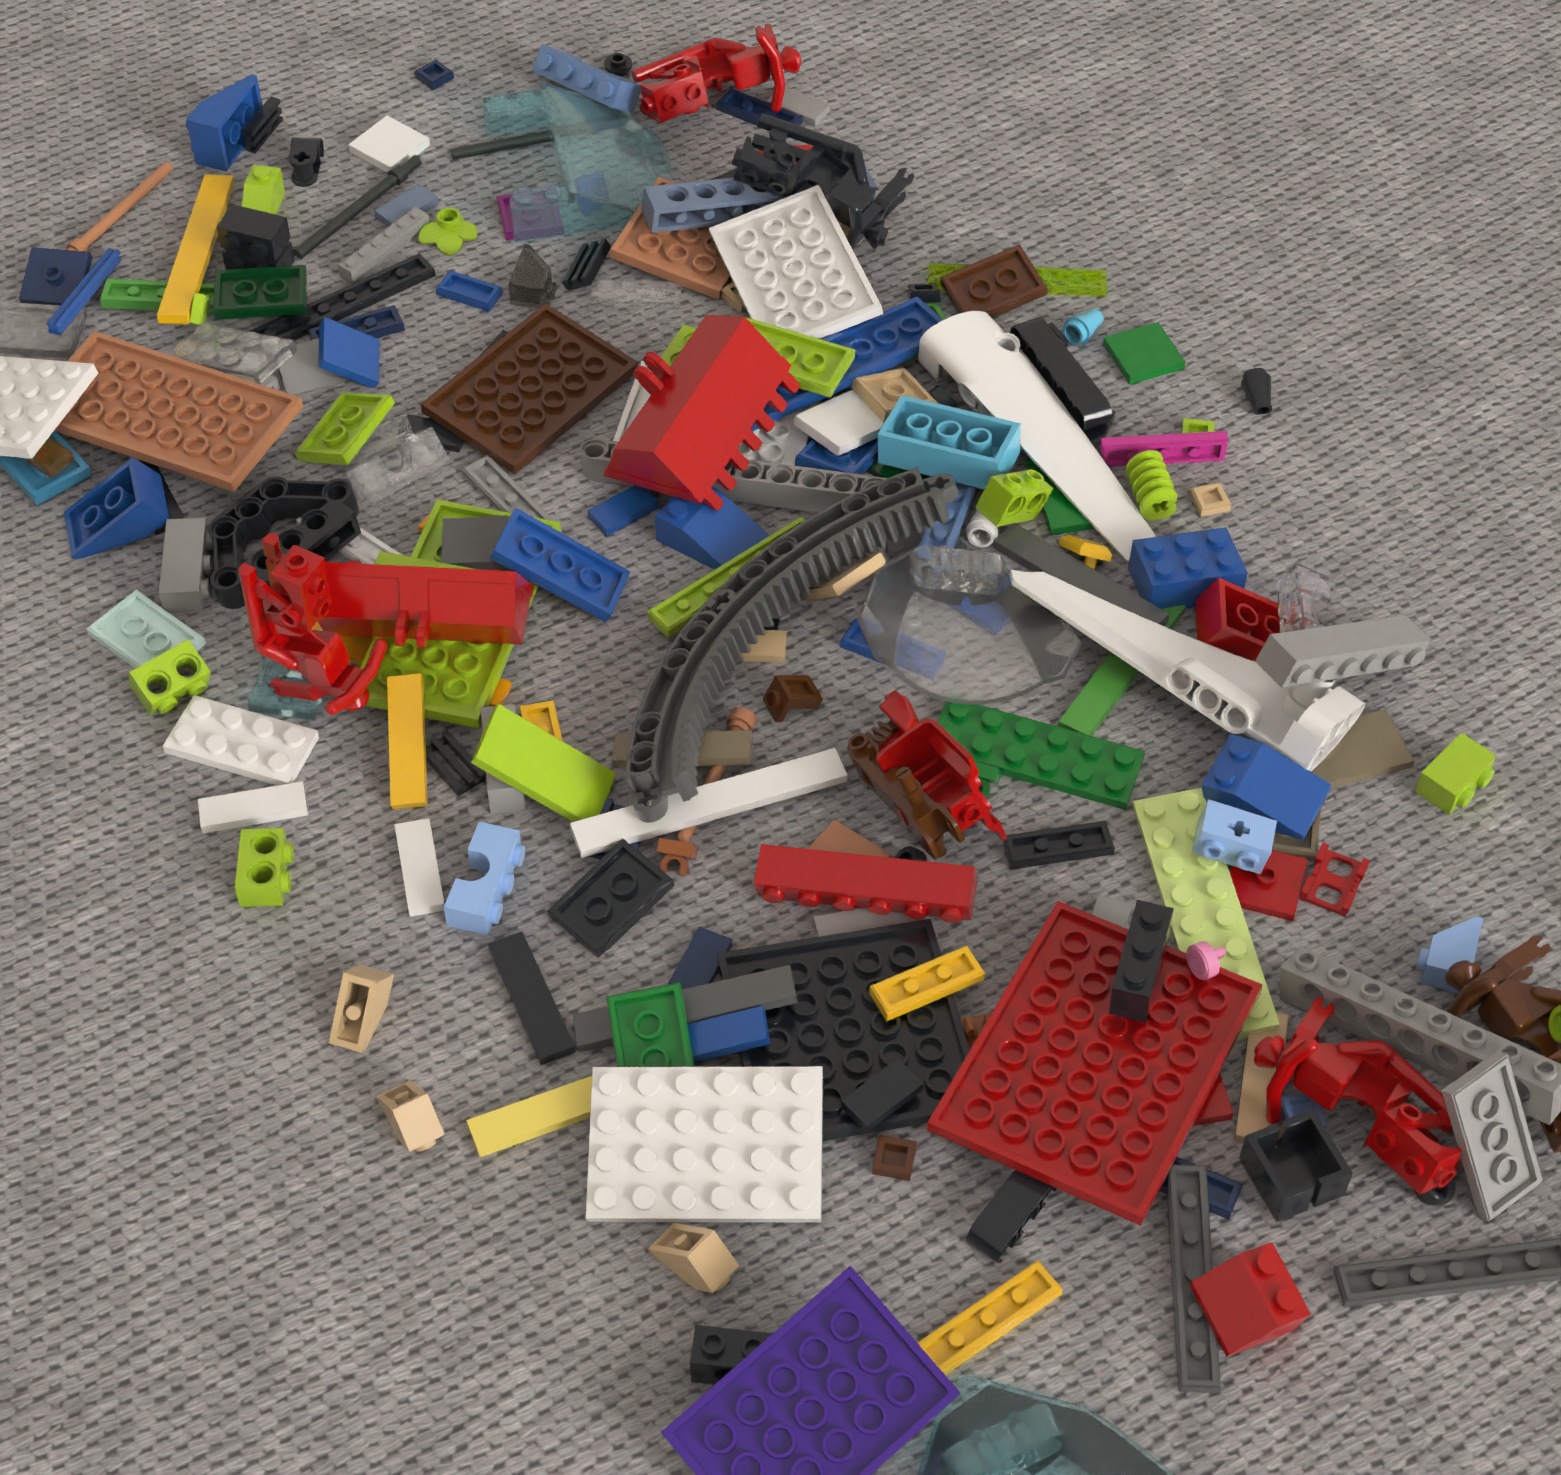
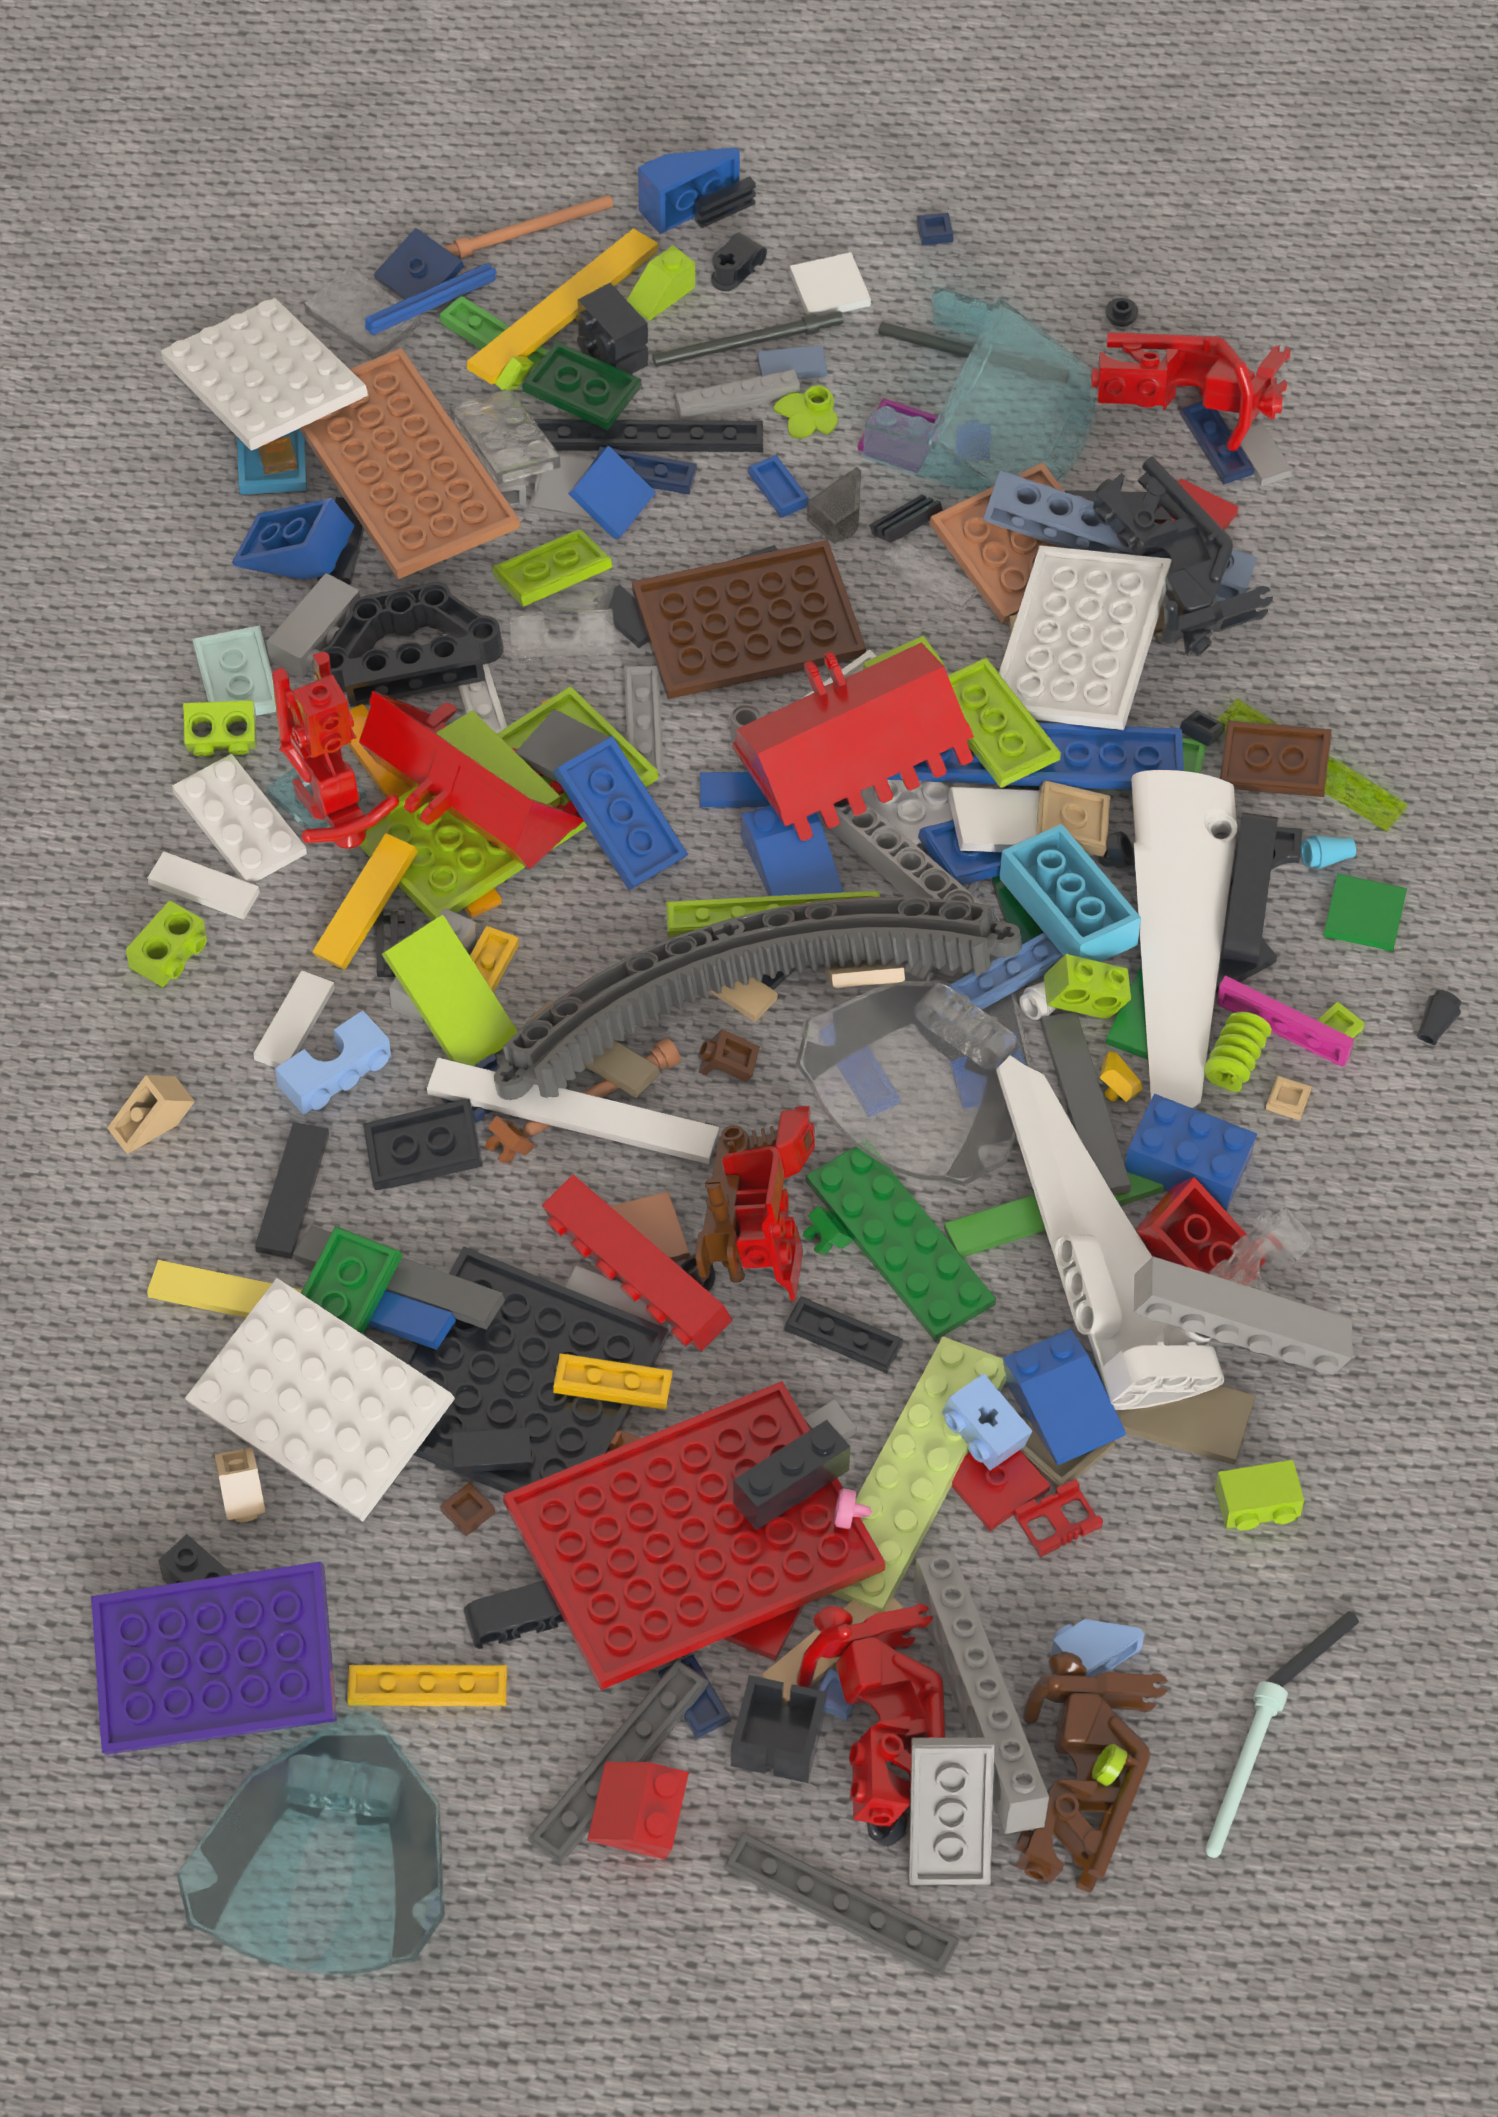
camera: 35 degrees right, 5 degrees up
tan slope [376,1080,445,1152] -> none
medium blue arch [532,44,641,113] -> none
dark blue tile [668,927,732,989] -> none

